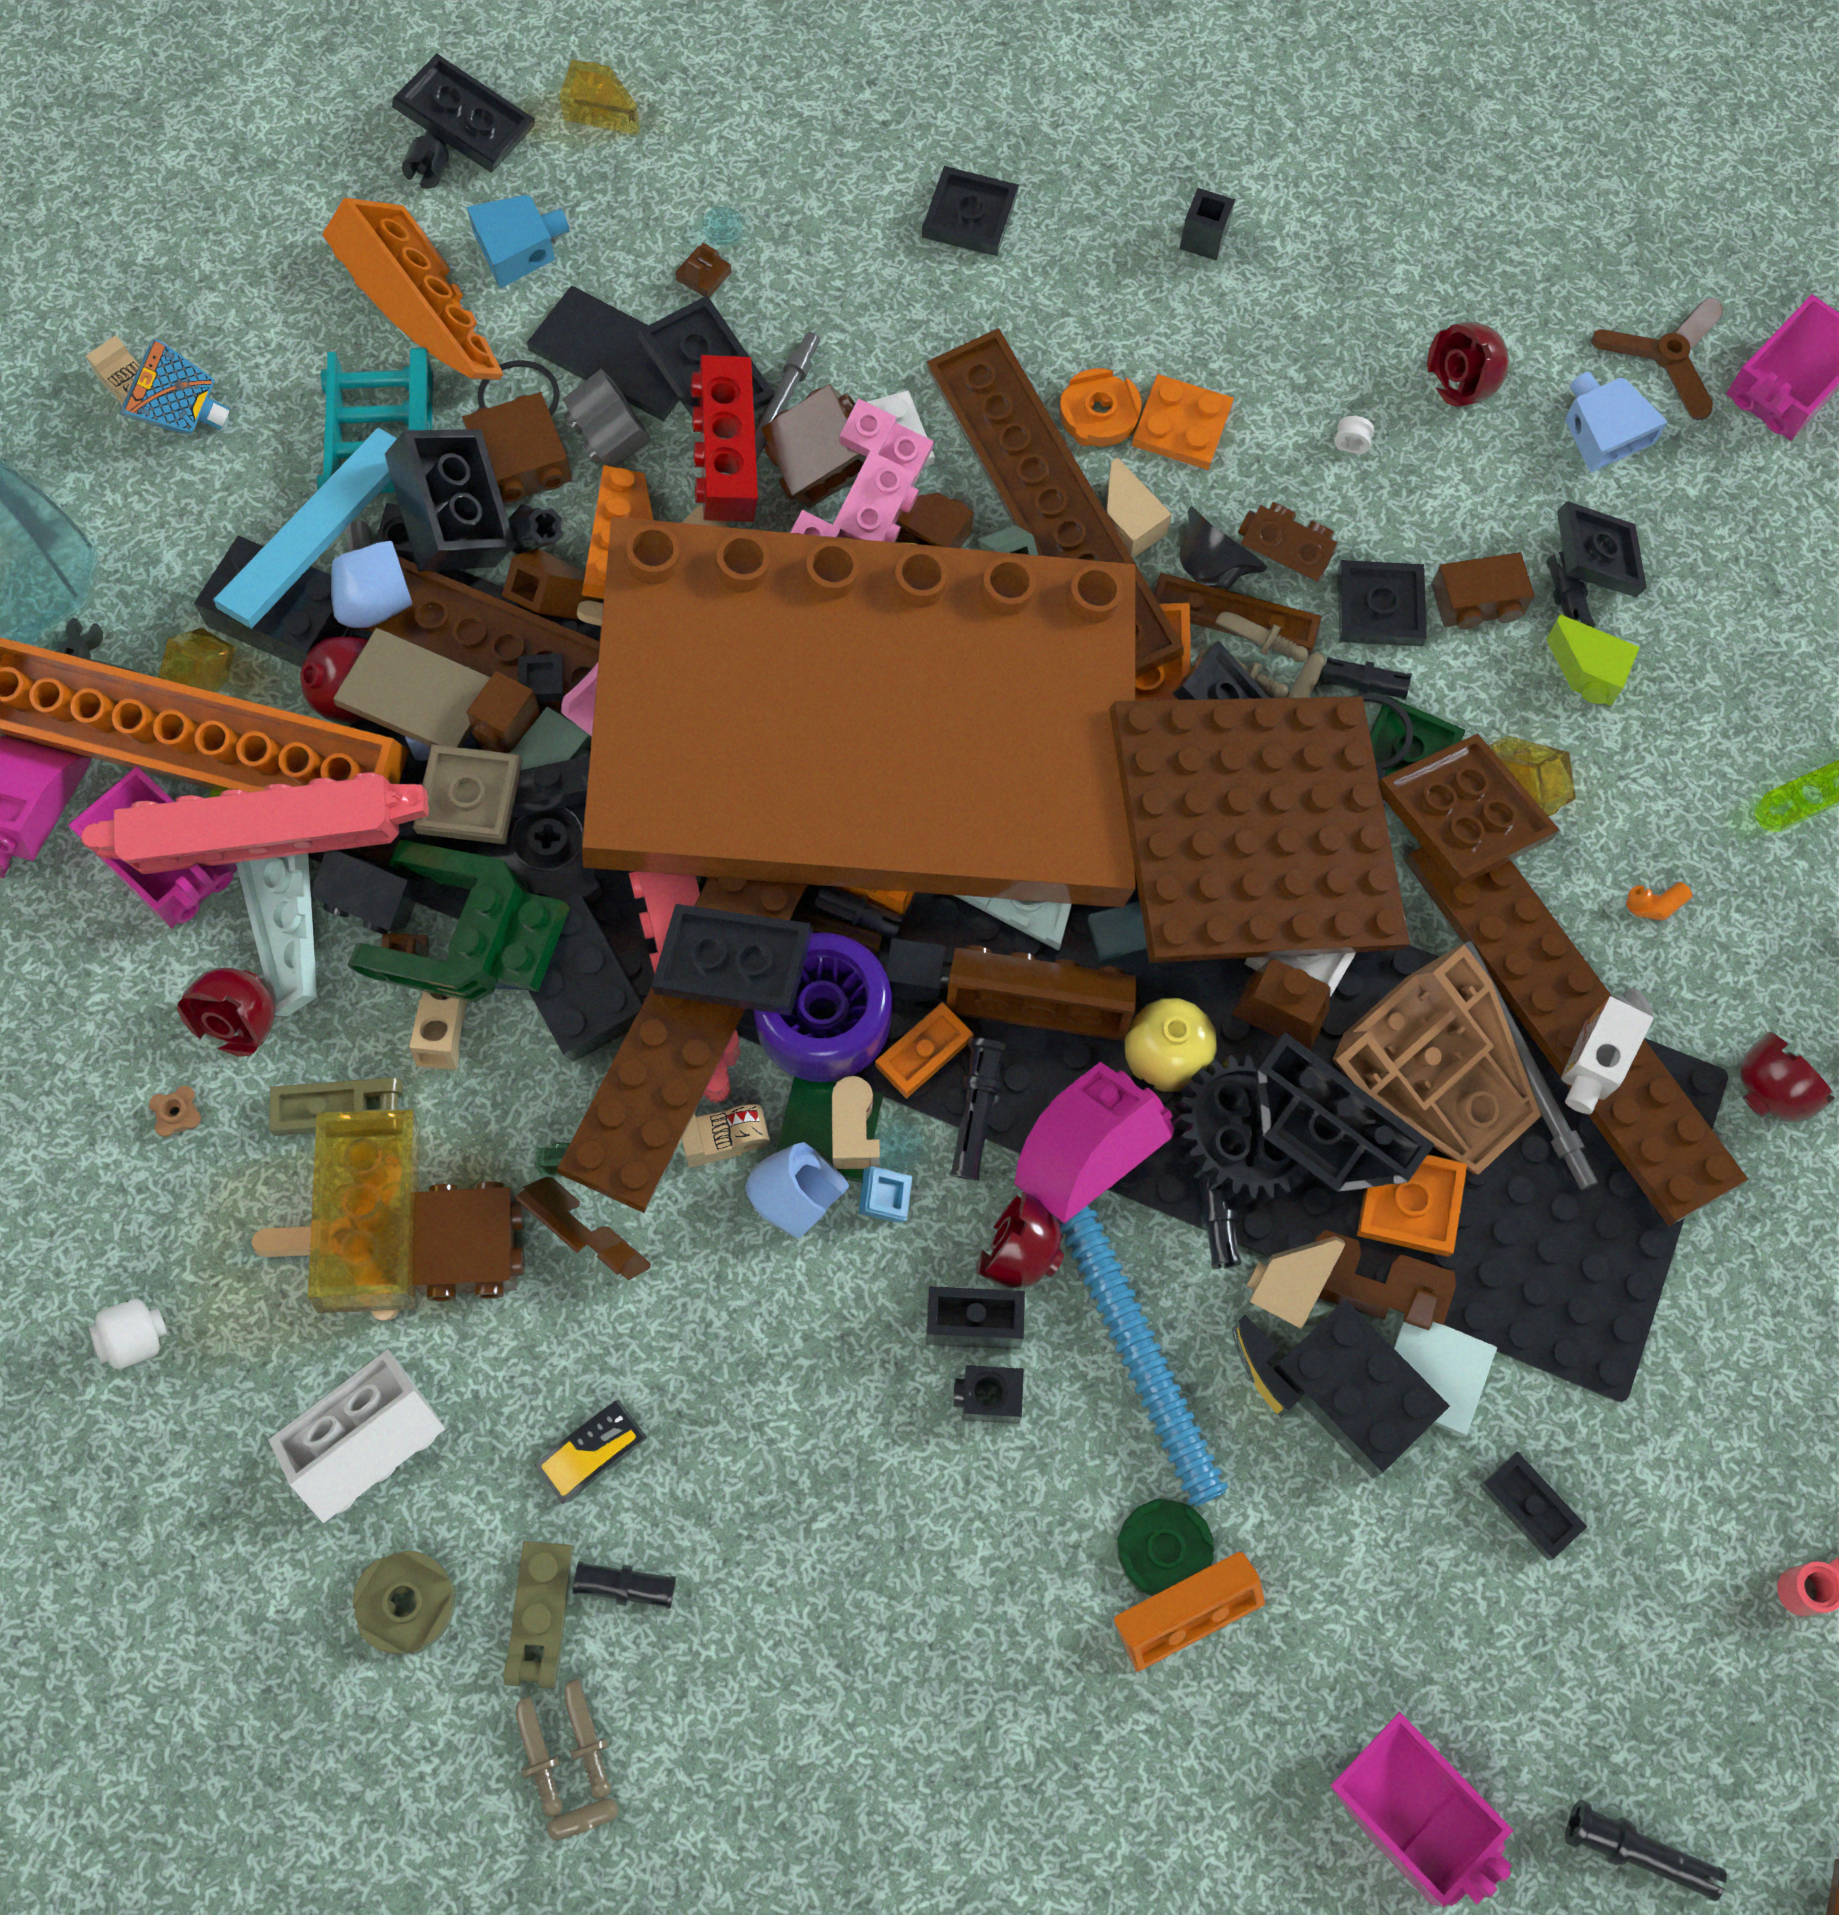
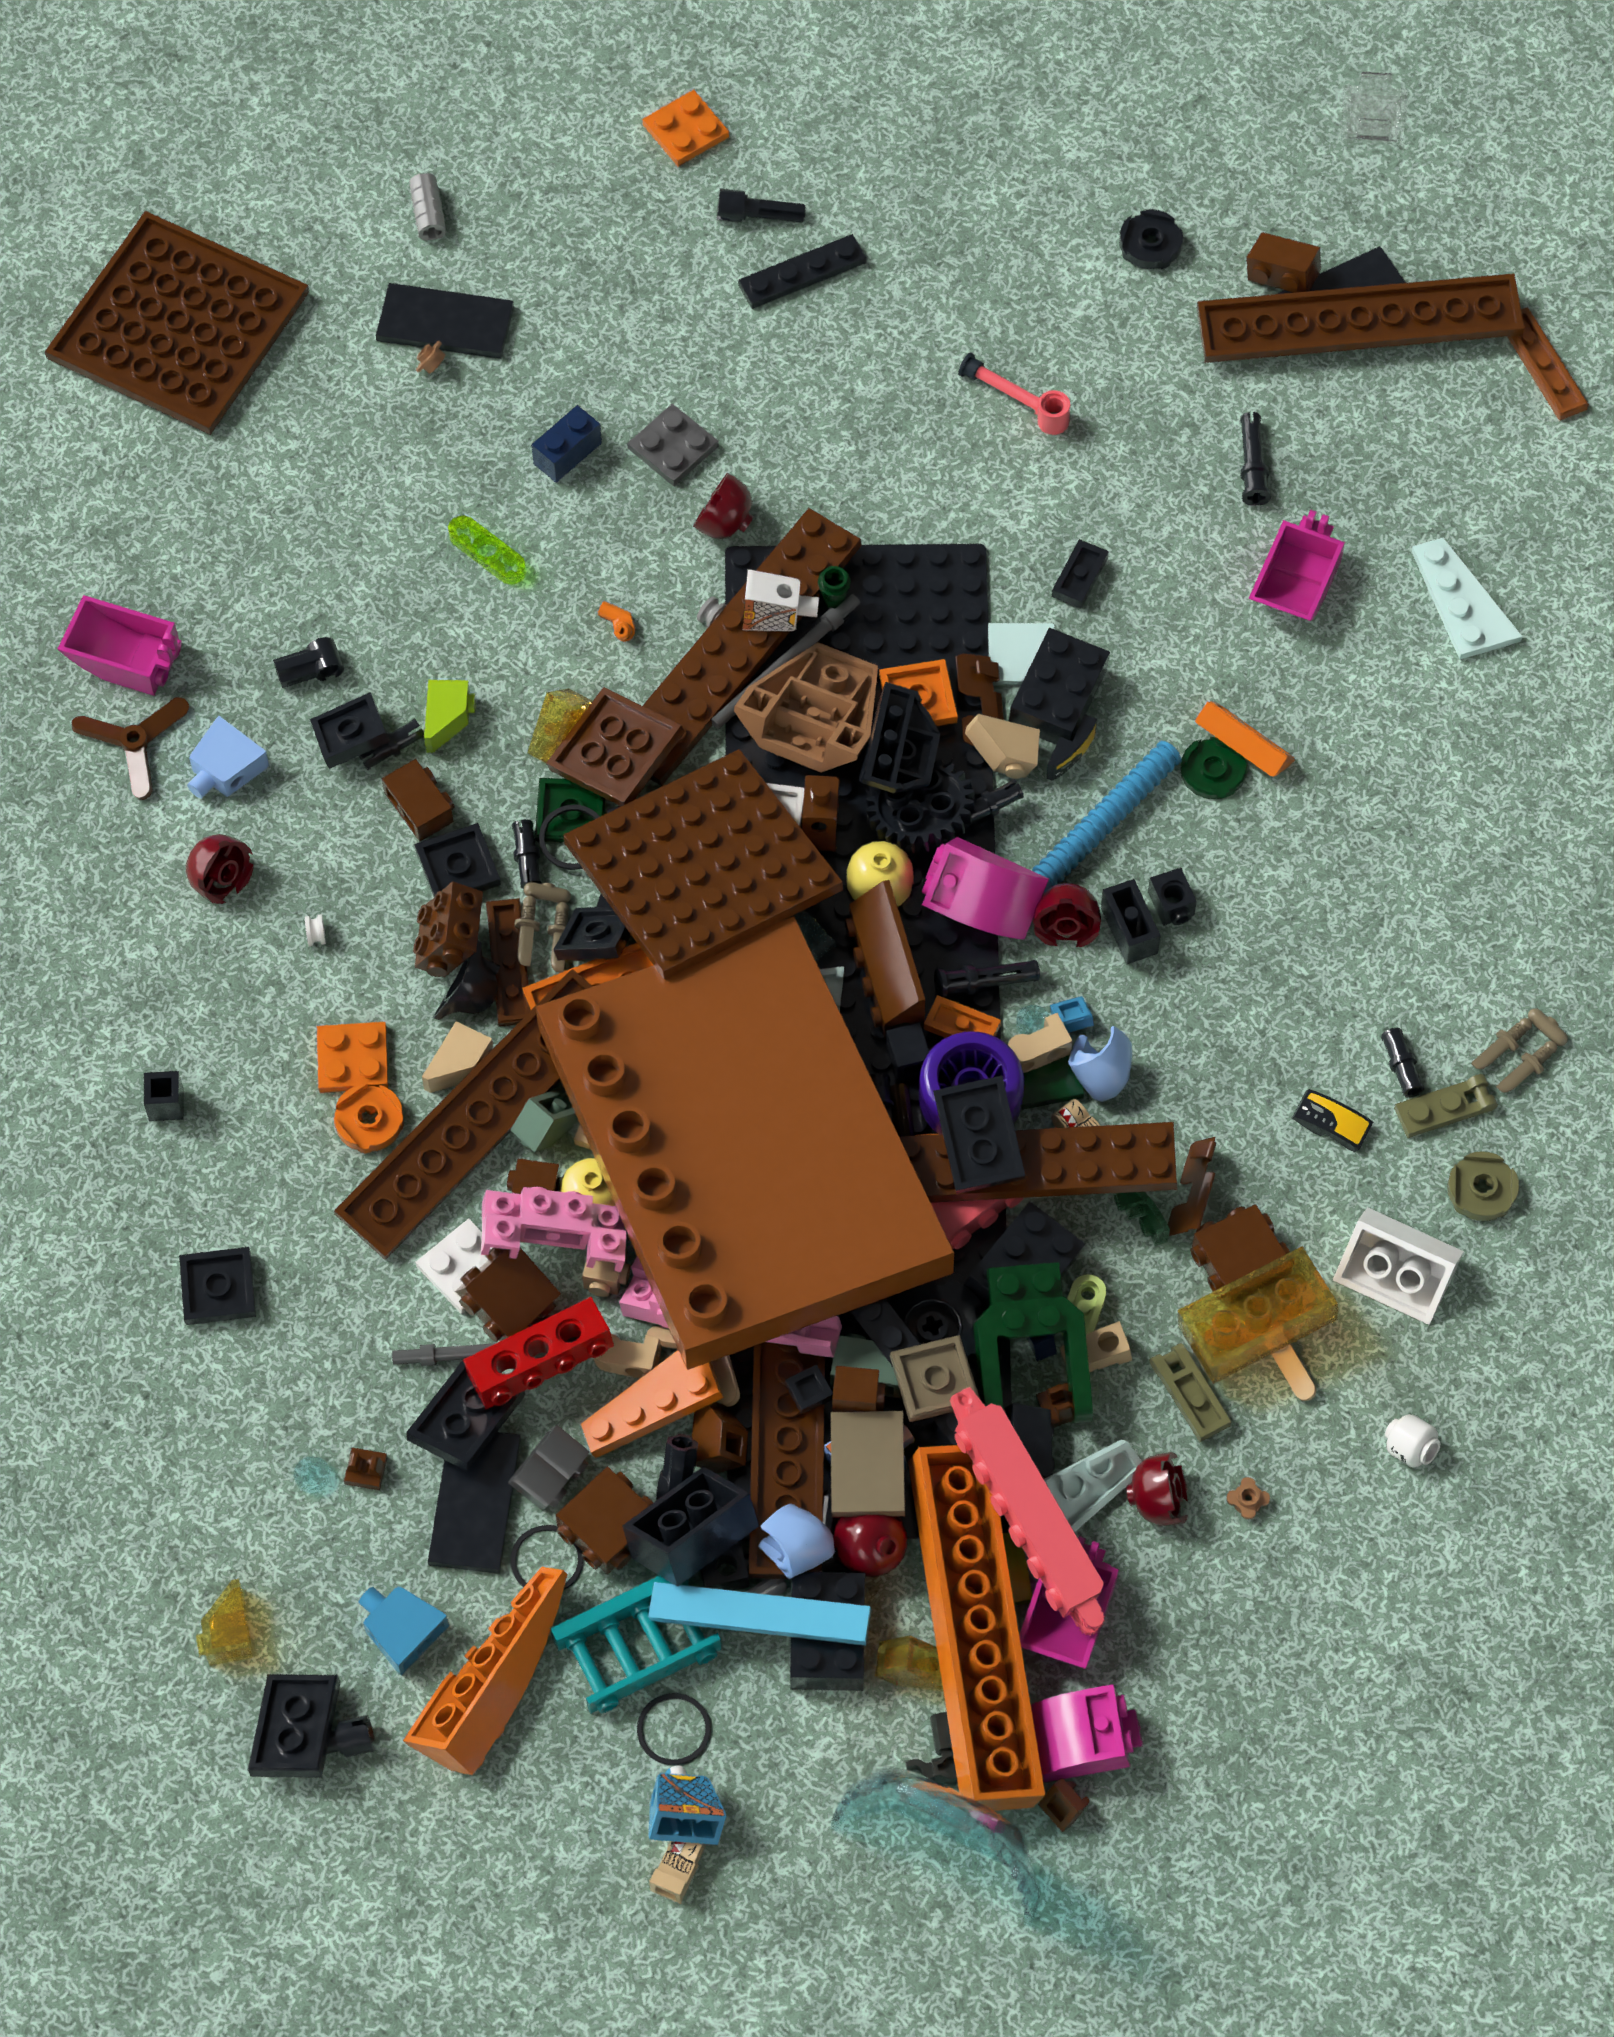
camera: 110 degrees left, 5 degrees down
none -> black piece [273,637,344,688]
none -> black piece [637,1693,711,1765]
none -> dark green cone [818,566,851,609]
none -> yellowish green plate [1061,1274,1106,1335]

